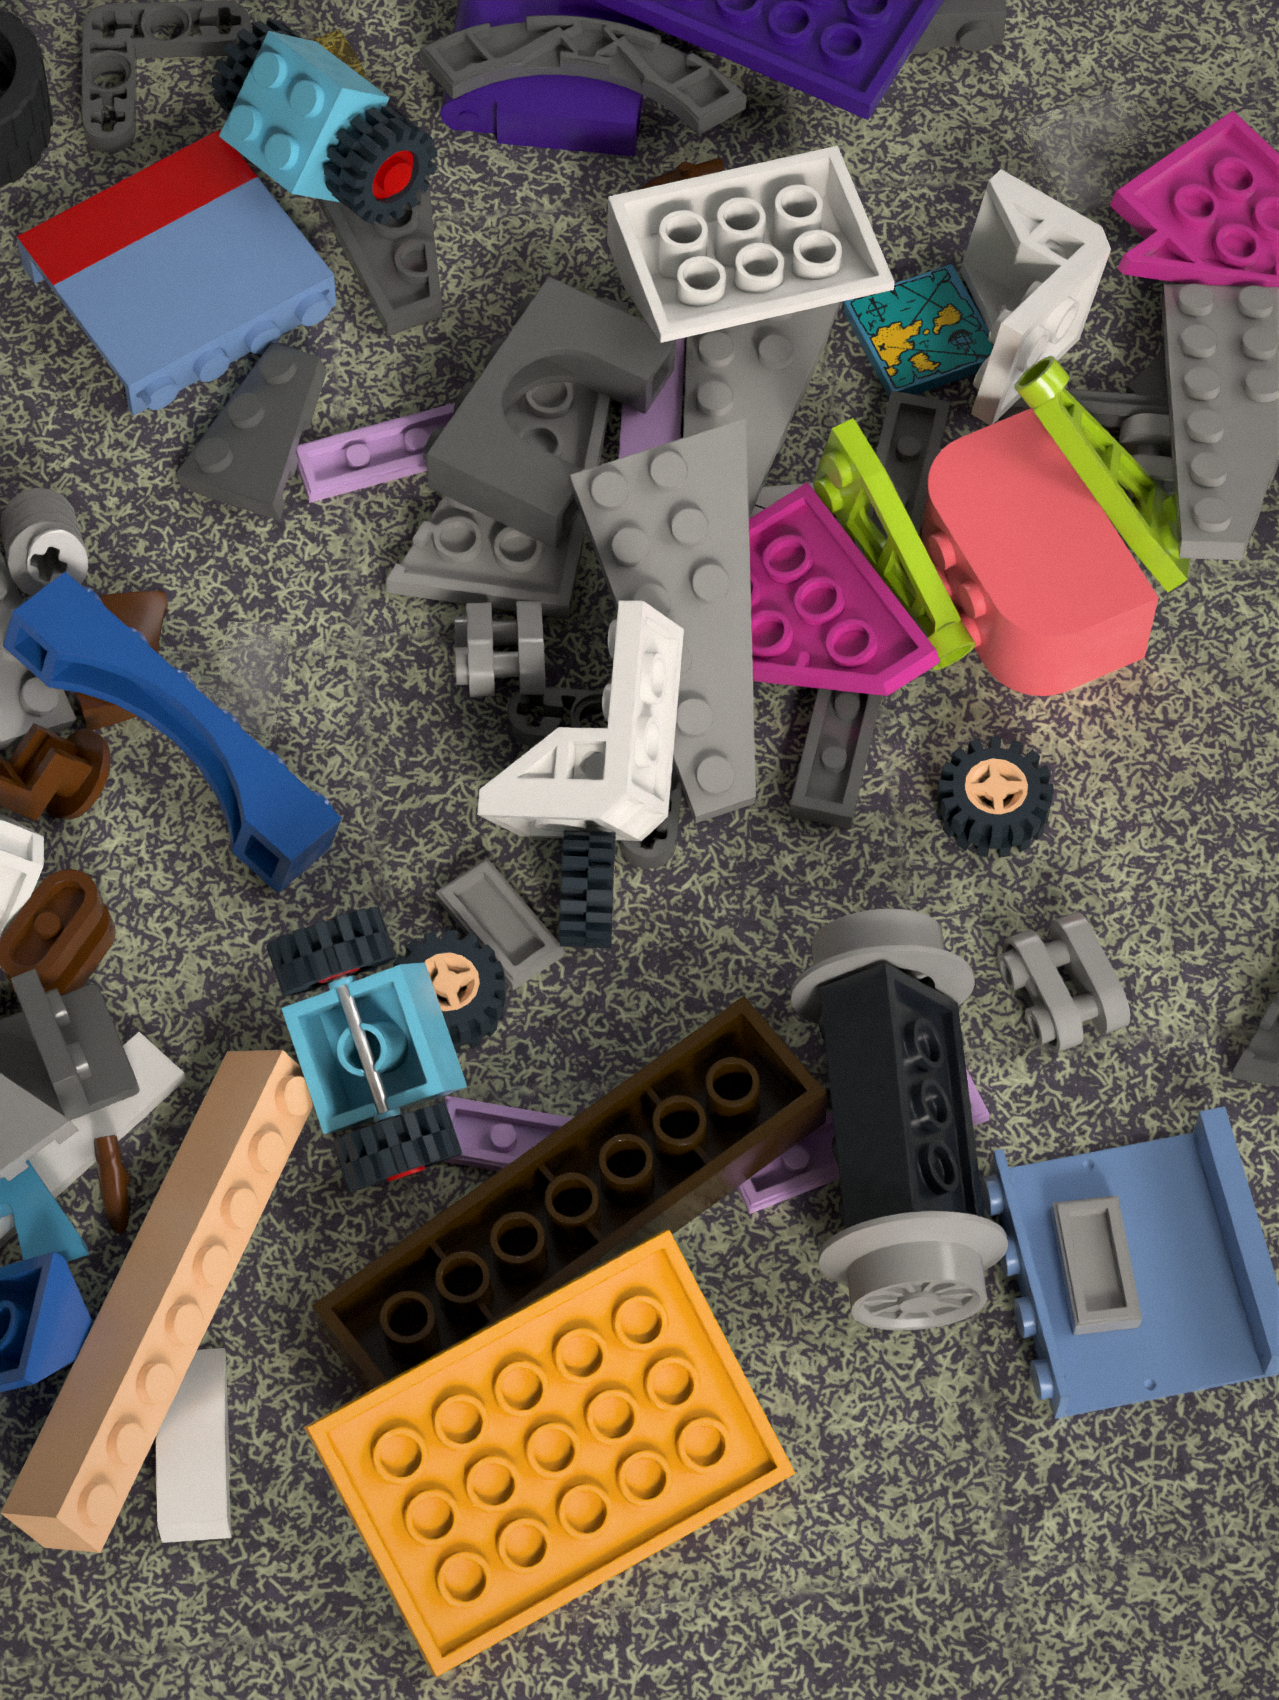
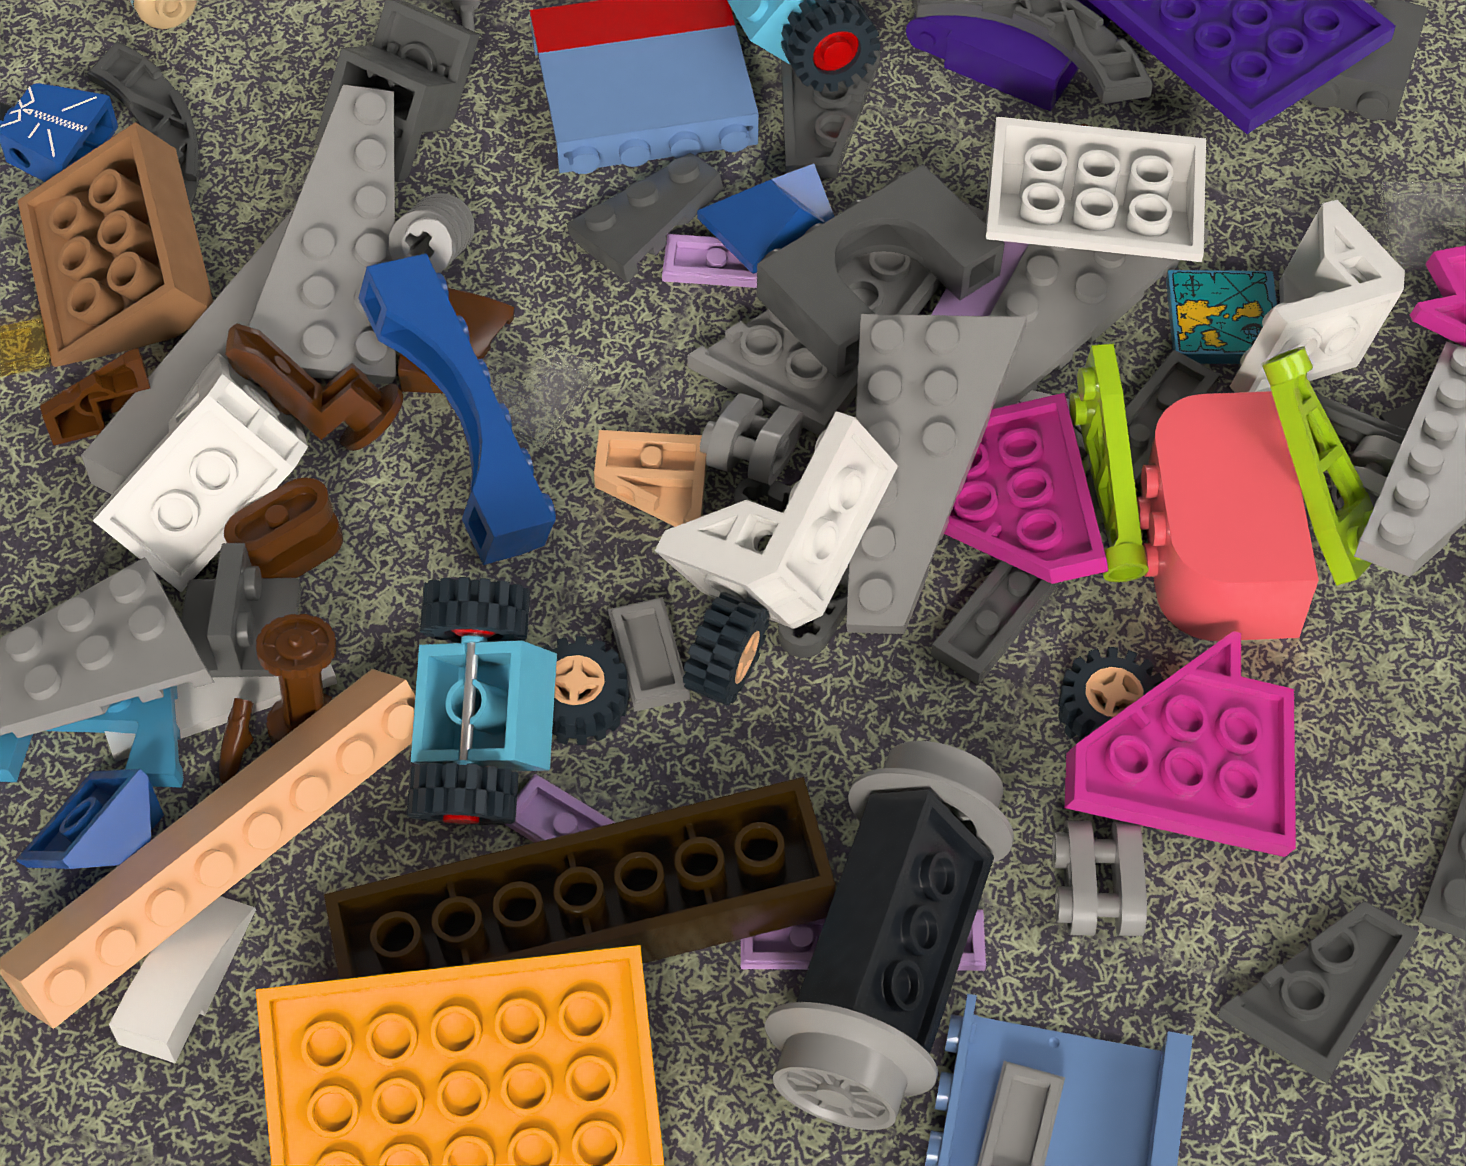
camera: 25 degrees right, 5 degrees down
none -> reddish brown hose [256,614,336,745]
none -> light nougat wing [594,430,707,527]
none -> blue slope [697,164,835,274]
none -> dark pink wing [1064,631,1296,857]

